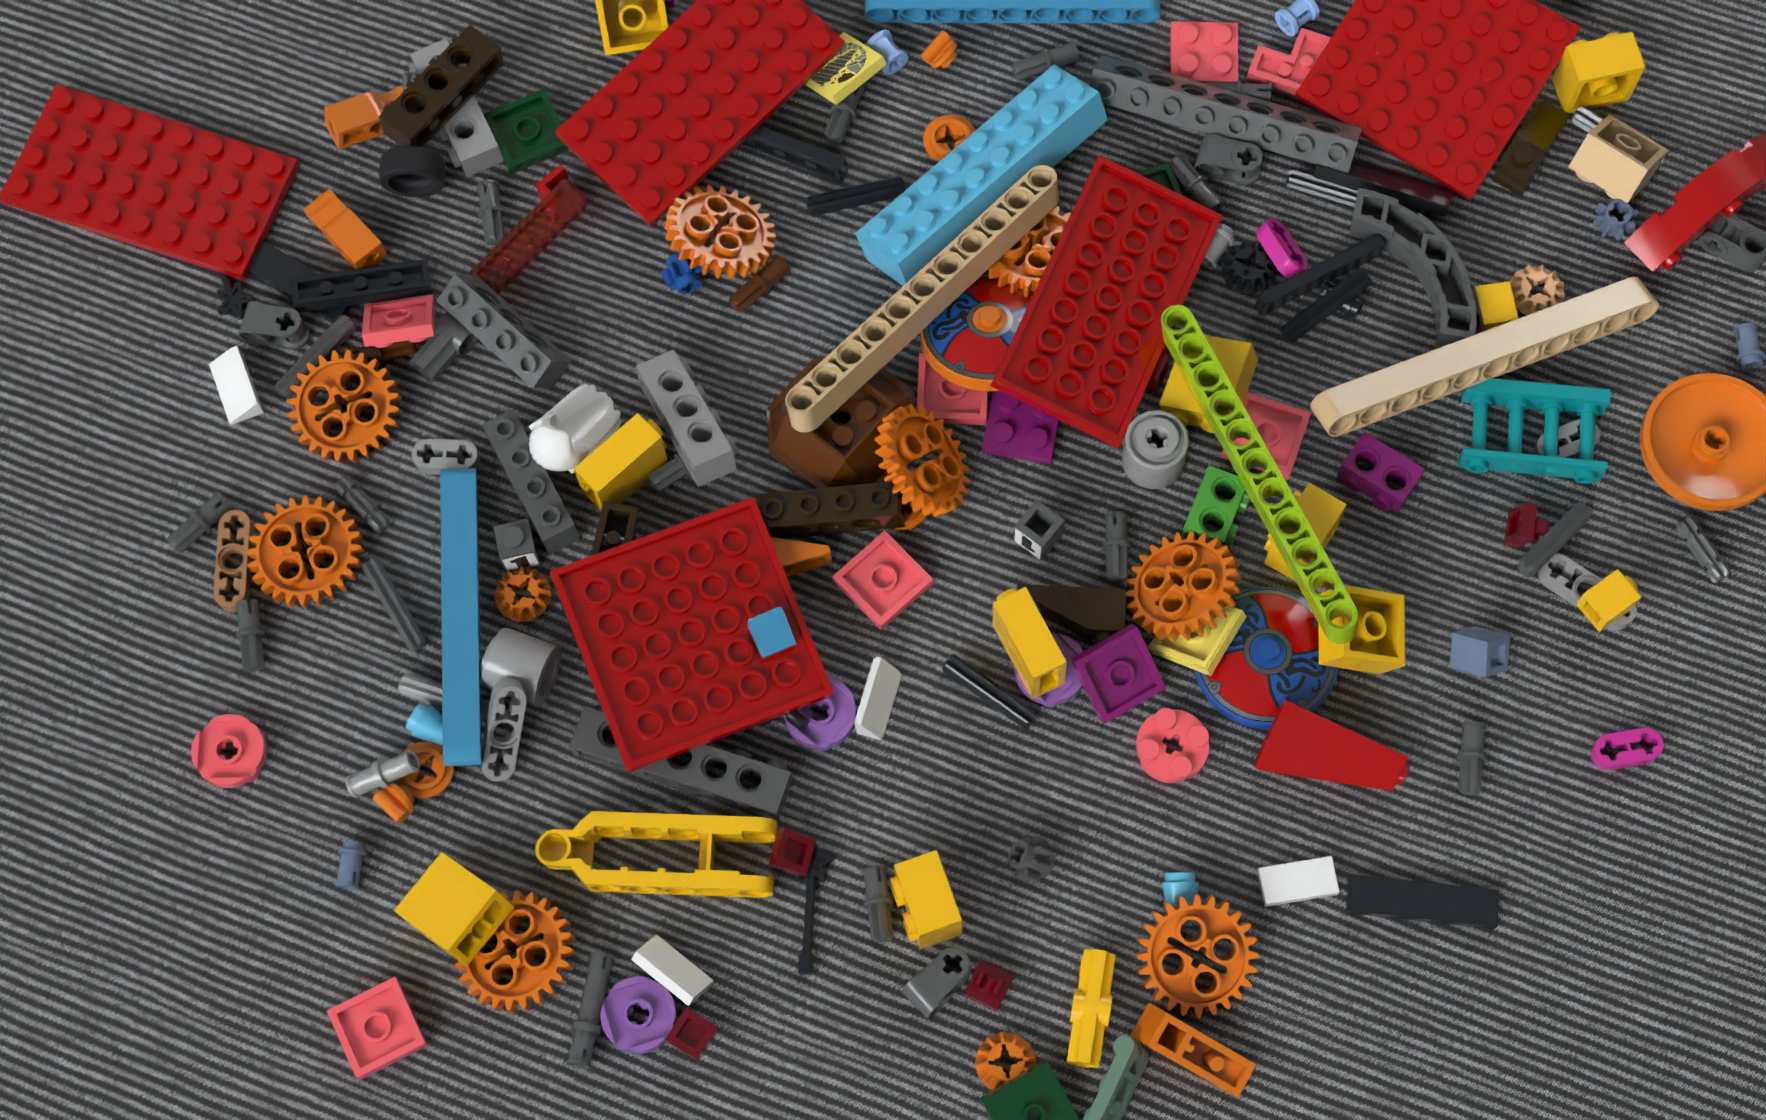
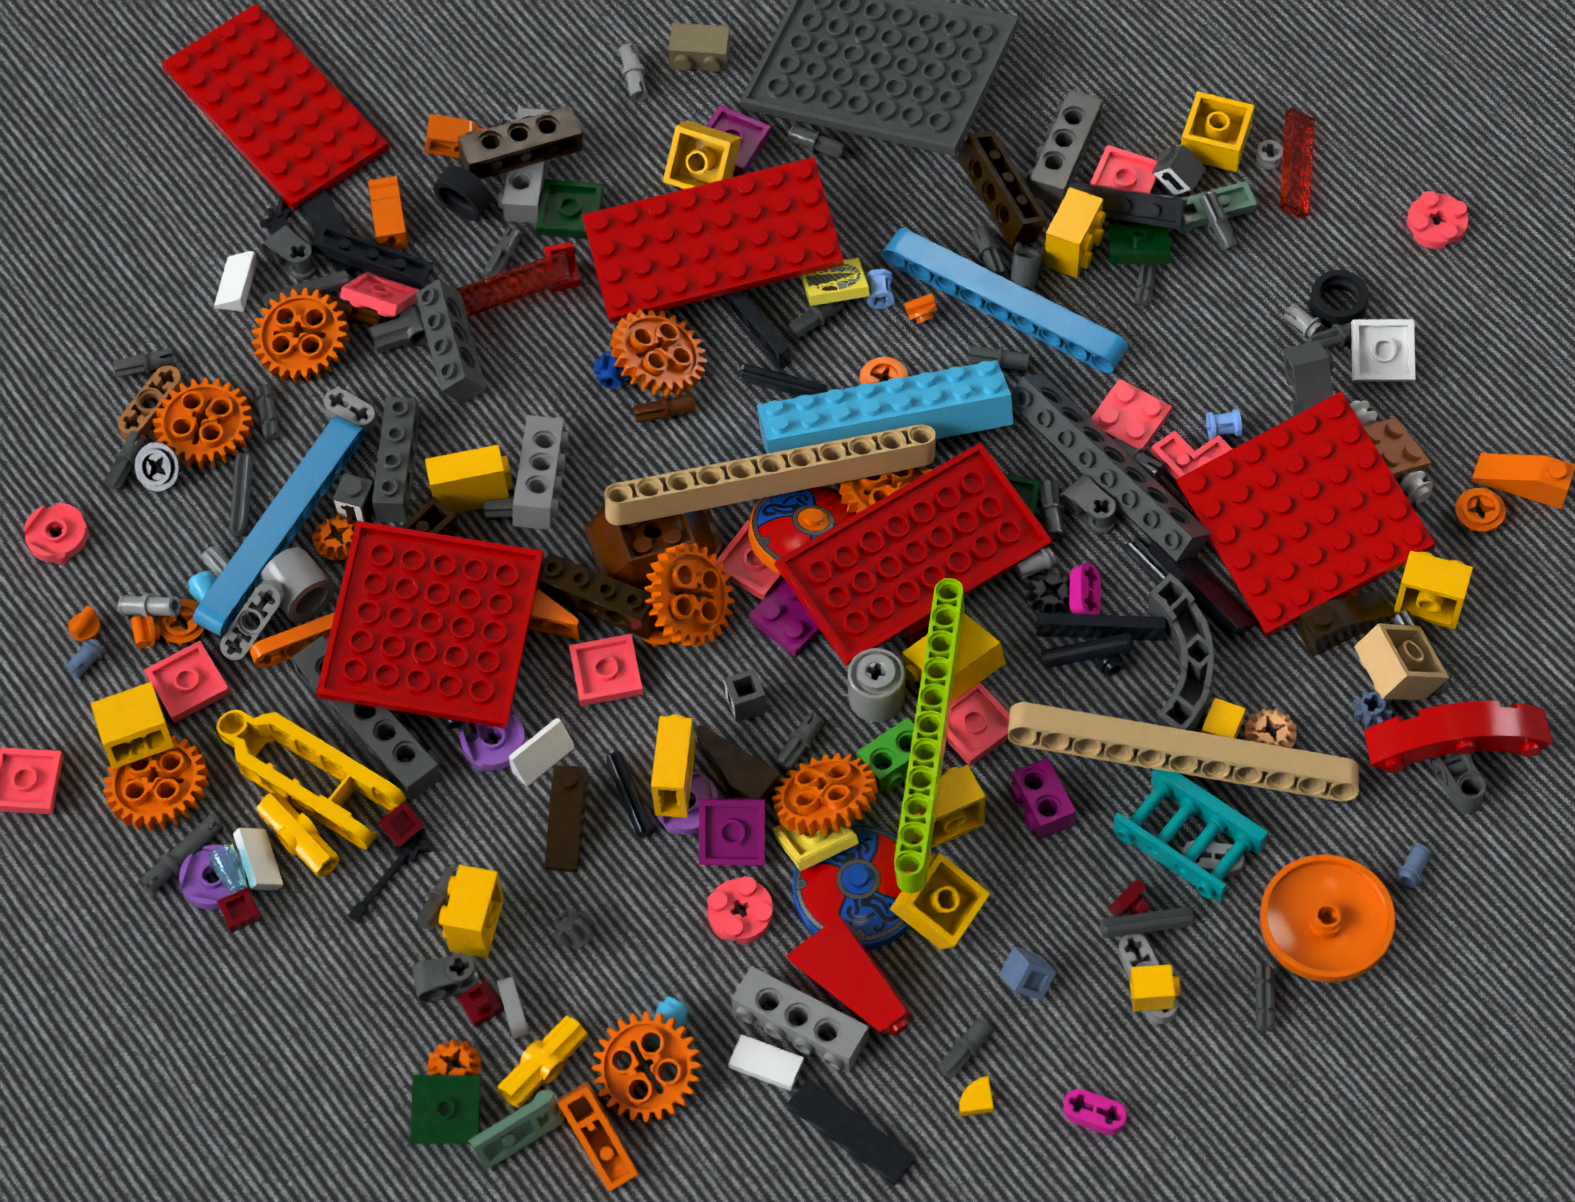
camera: 30 degrees right, 10 degrees down
white hair [528,384,622,474] -> none
dark azure slope [748,606,796,659] -> none
none -> orange plate [68,606,101,642]
none -> gear [135,442,182,492]
none -> coral plate [144,641,231,723]
none -> clear light blue cone [209,844,248,895]
none -> orange beam [250,612,335,668]
none -> yellow piece [256,791,340,878]
none -> light grey beam [497,976,529,1040]
none -> dark brown slope [545,765,590,872]
none -> light grey brick [731,966,869,1072]
none -> yellow tile [959,1076,994,1117]

